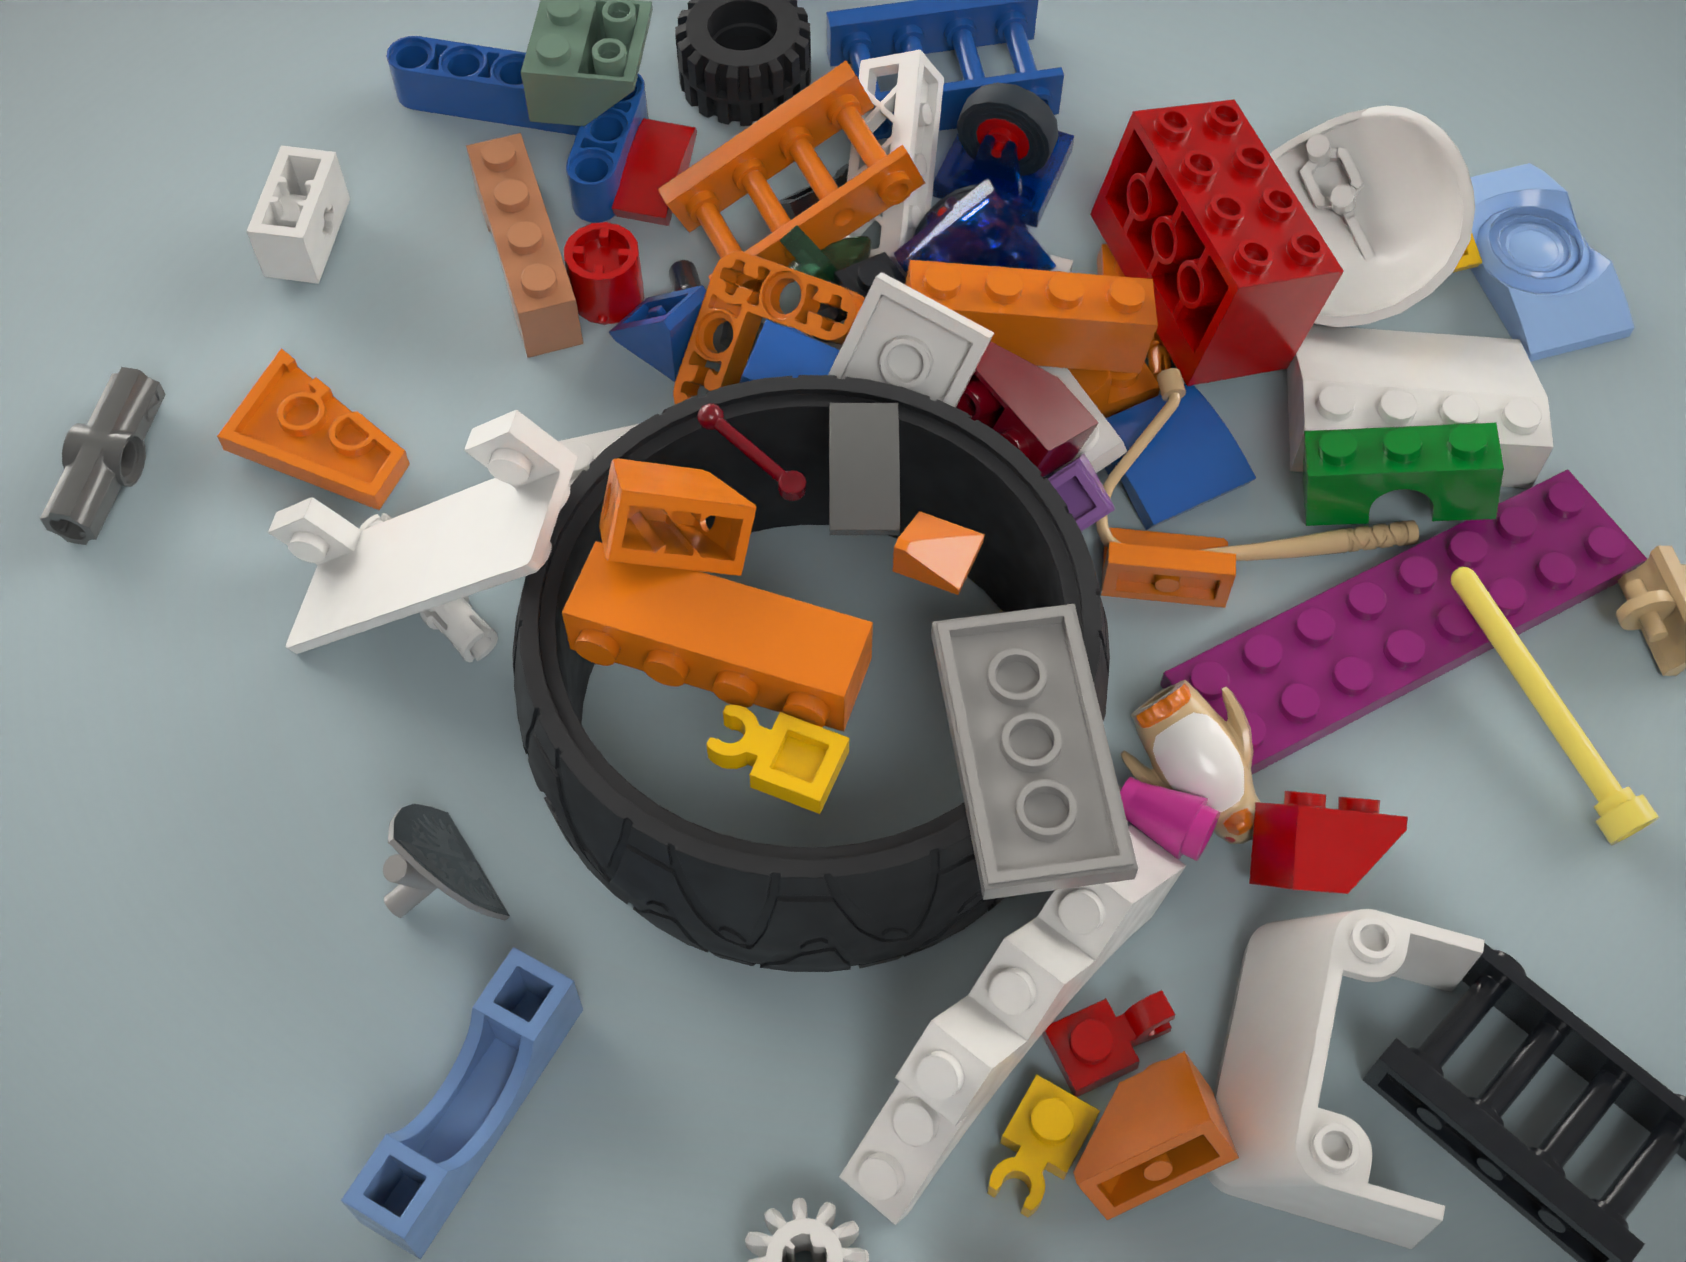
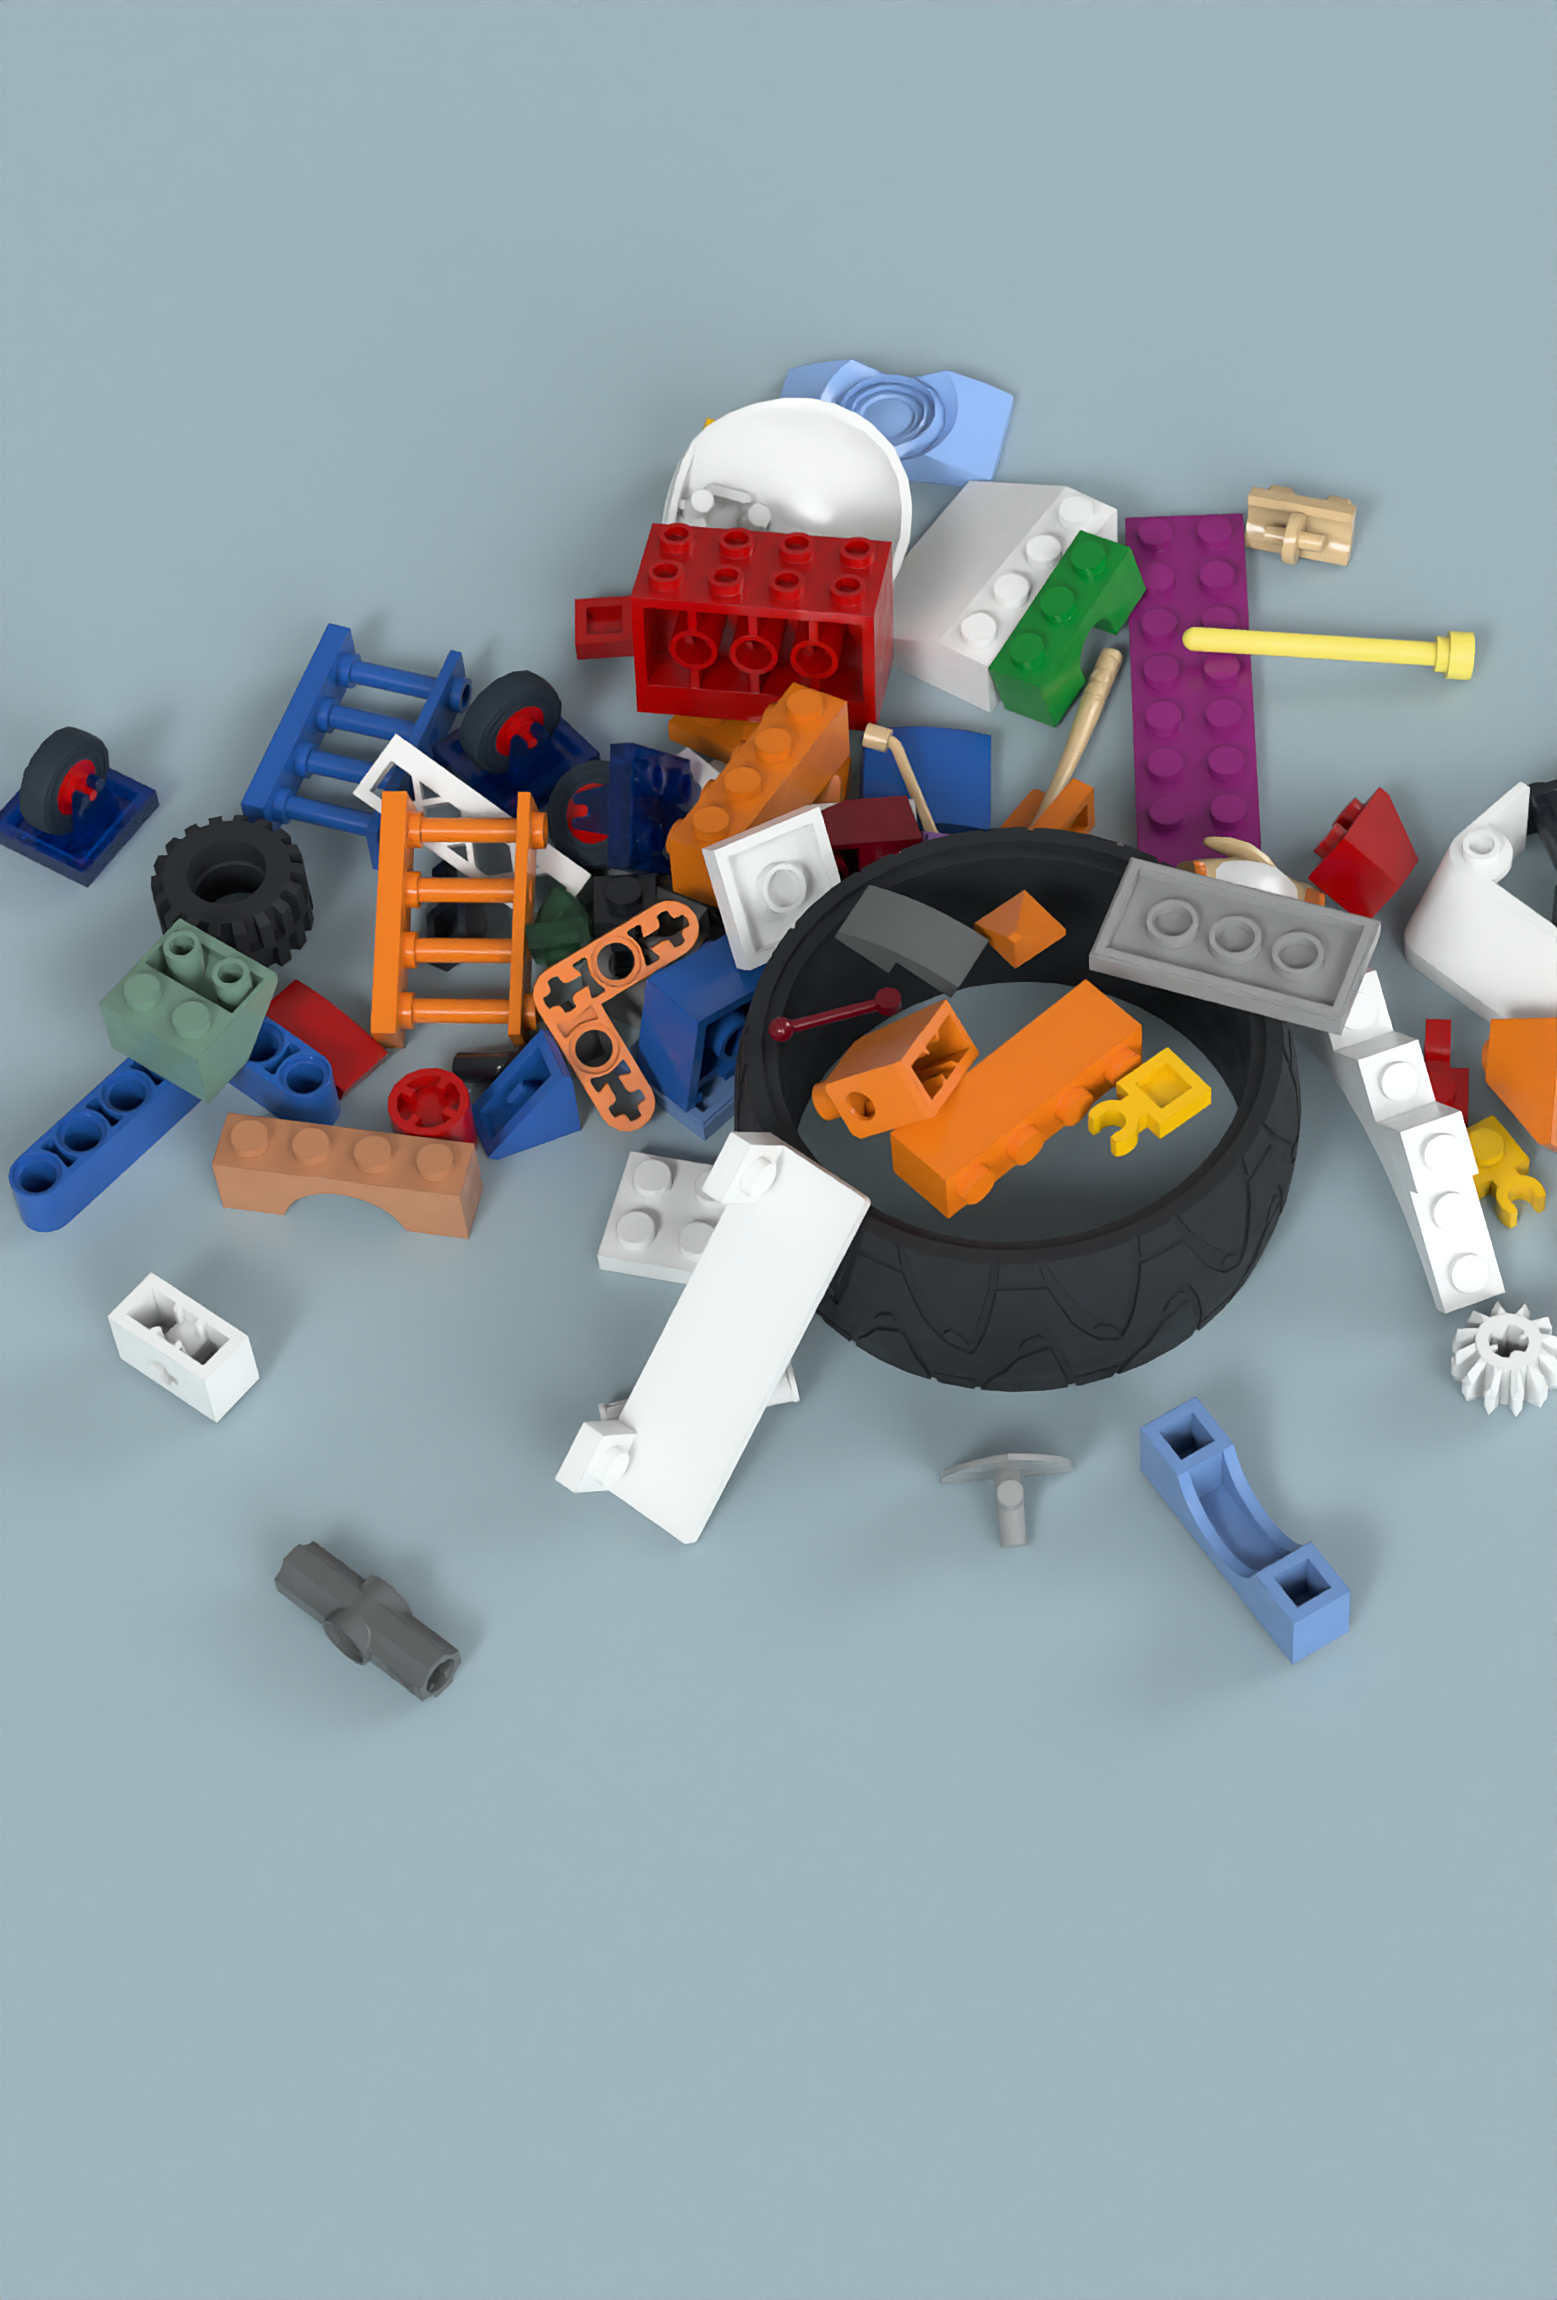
camera: 55 degrees left, 5 degrees down
orange wing [217,348,410,510] -> none

